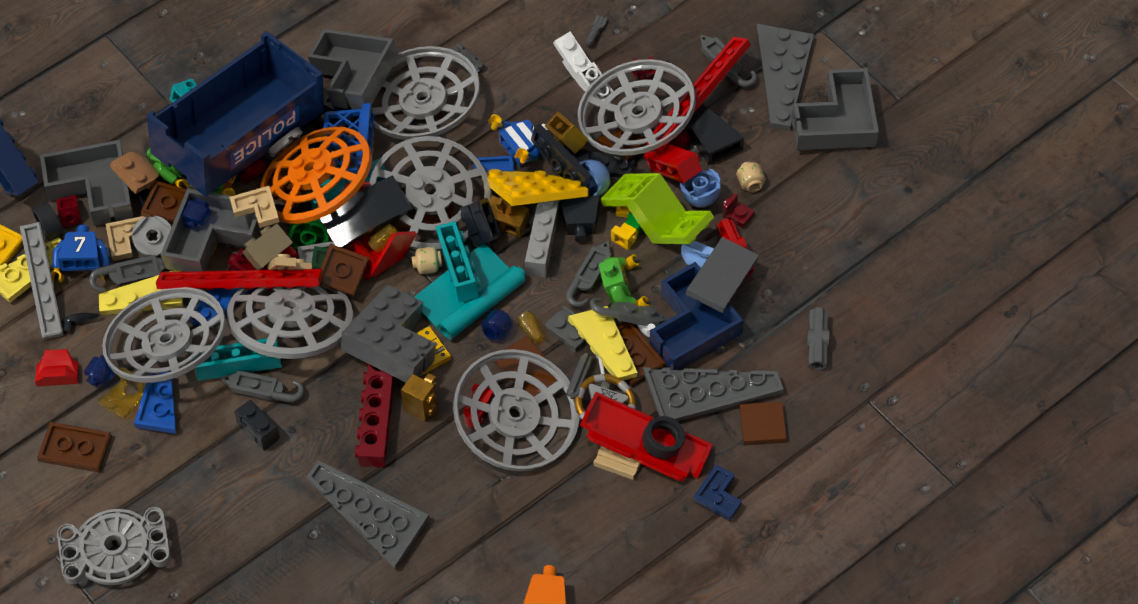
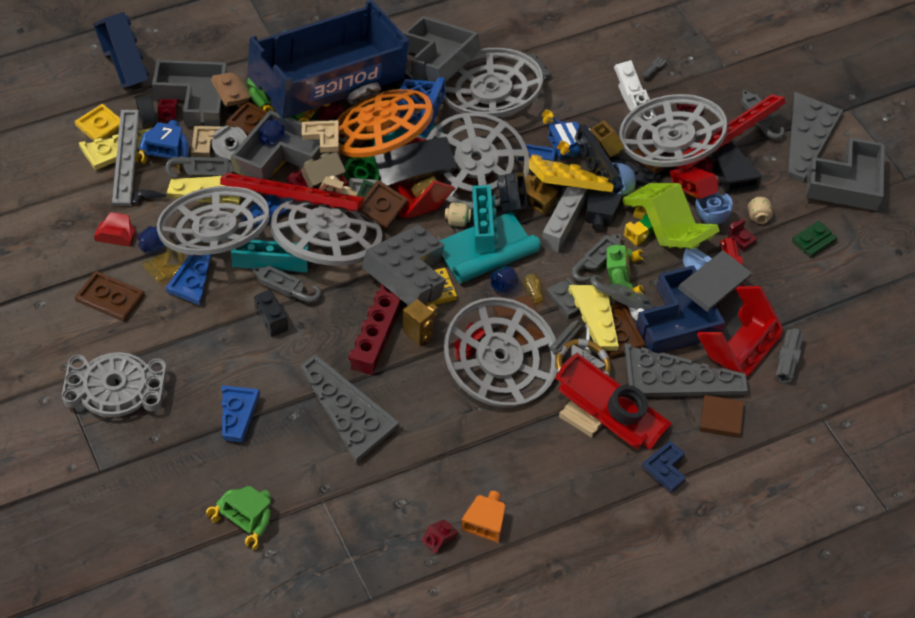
camera: 10 degrees right, 5 degrees down
none -> blue wing [222,385,260,442]
none -> red windscreen [697,286,783,376]
none -> dark green plate [792,221,838,258]

